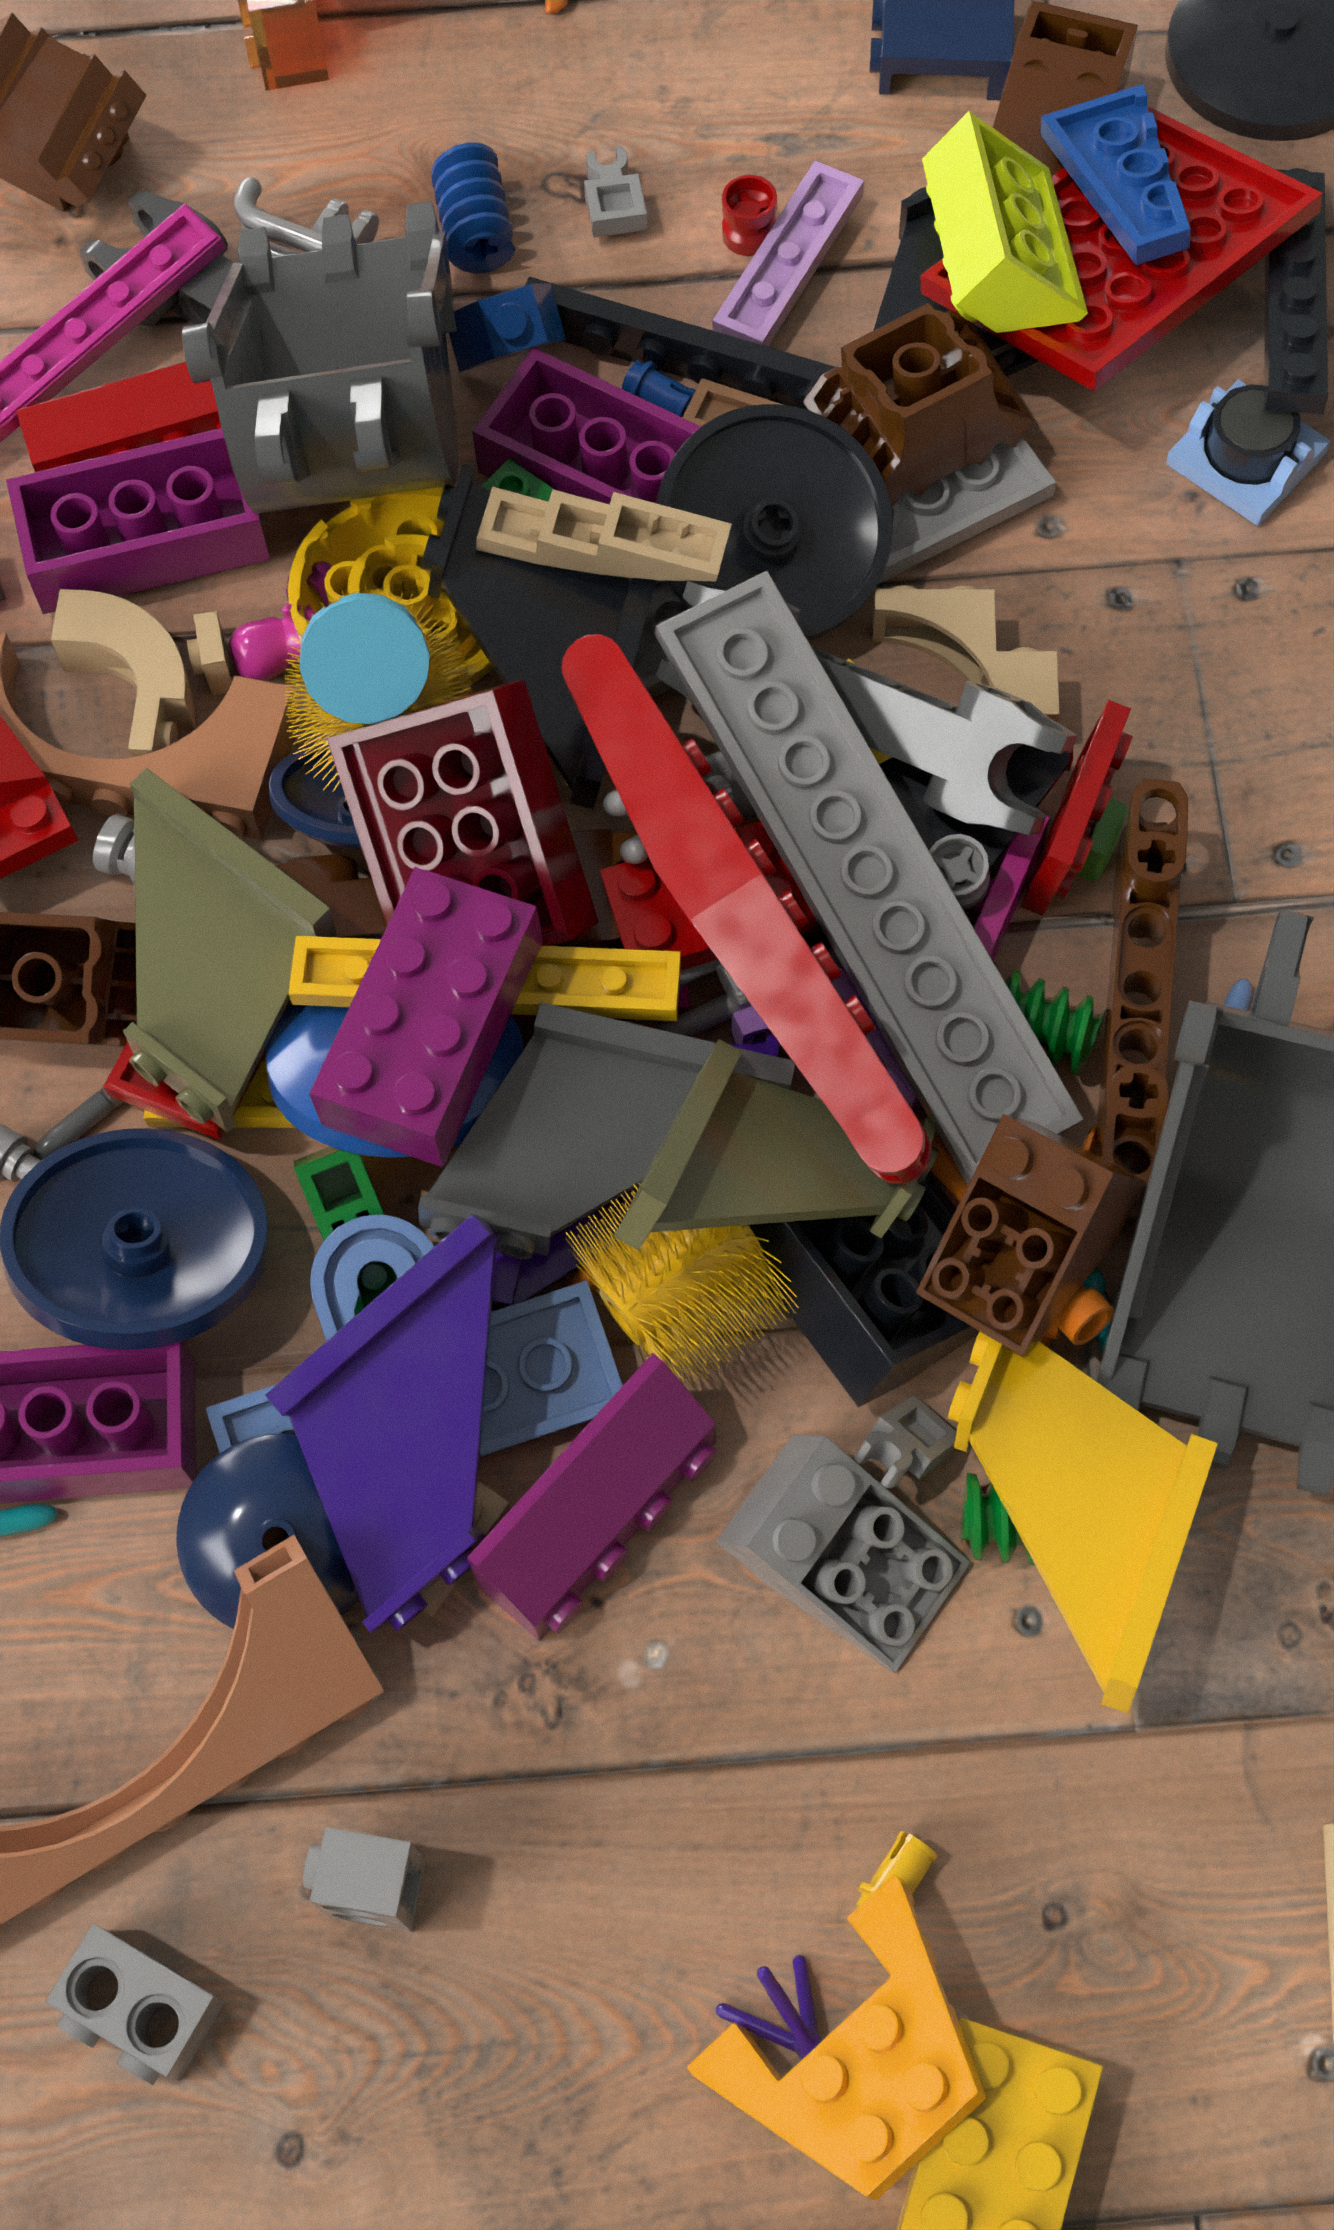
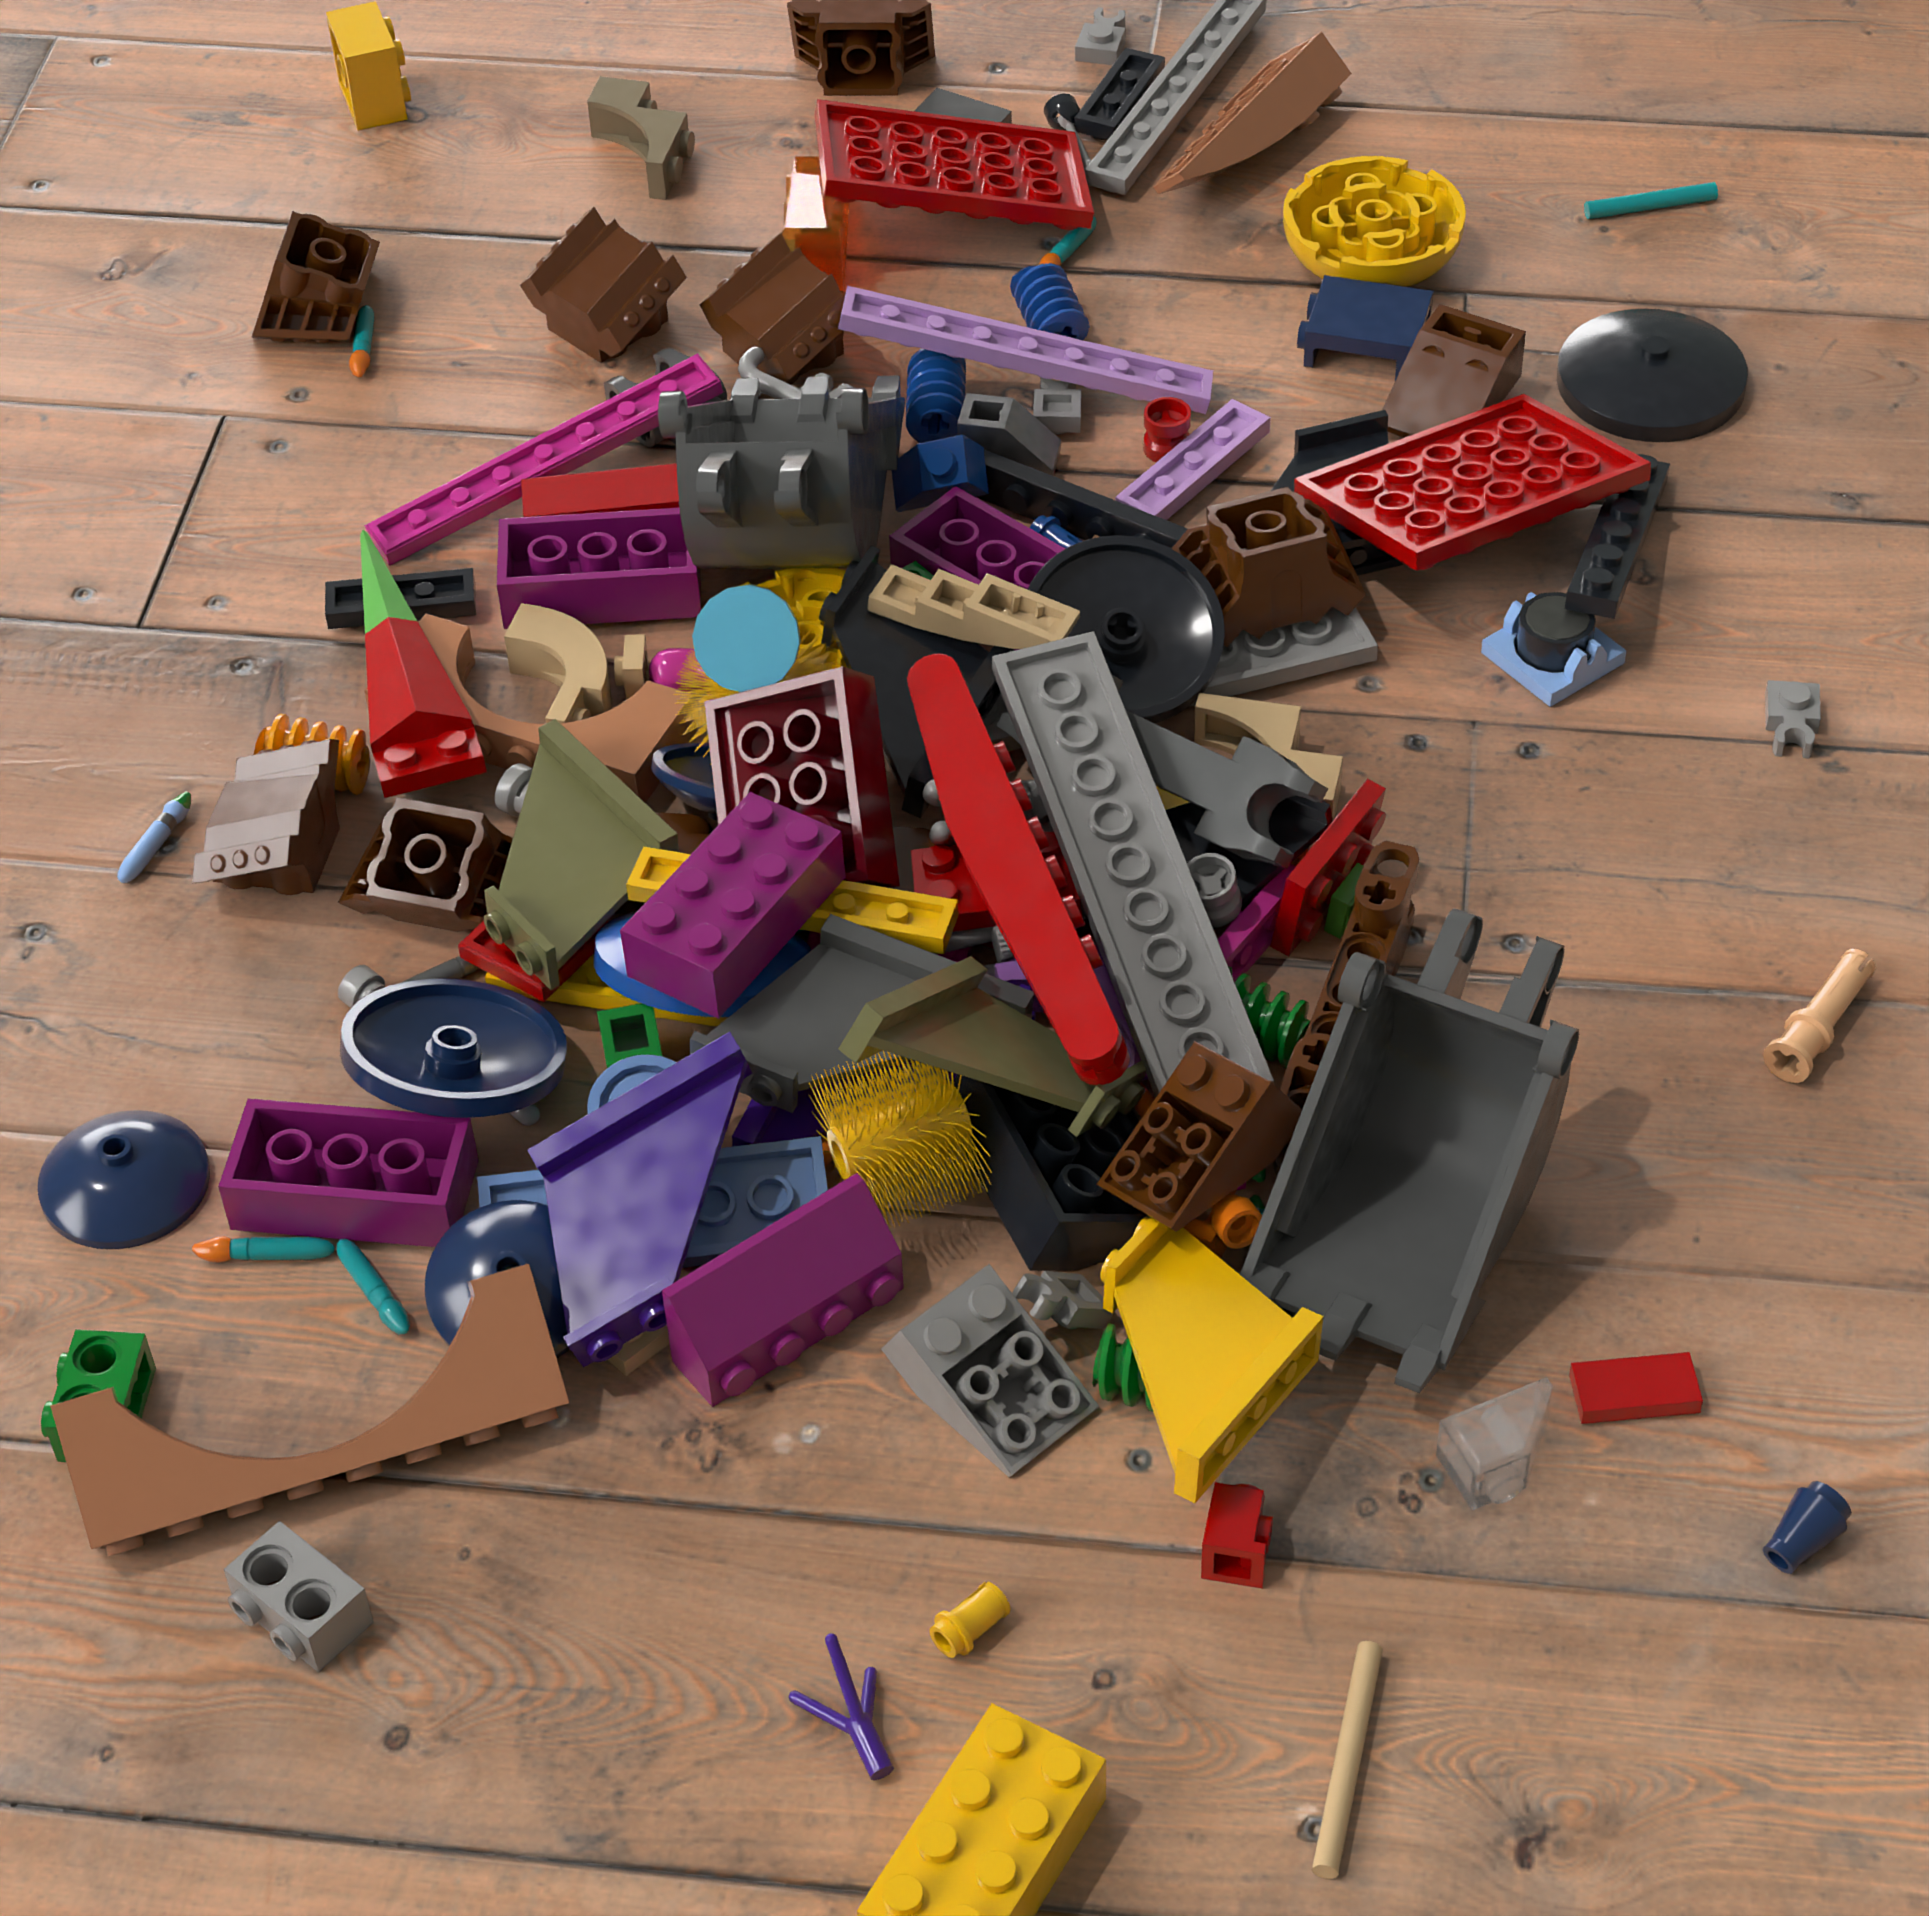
camera: 10 degrees right, 20 degrees down
light grey brick [303,1827,426,1932] -> none
light orange wing [686,1874,987,2201] -> none
neon yellow slope [922,111,1088,333] -> none
blue wing [1041,84,1191,265] -> none
none -> teal piece [336,1239,410,1335]
none -> reddish brown slope [699,233,846,385]
none -> lavender plate [838,286,1213,414]
none -> flat silver slope [957,393,1061,476]
none -> blue piece [1010,263,1090,340]
none -> red brick [1201,1482,1273,1589]

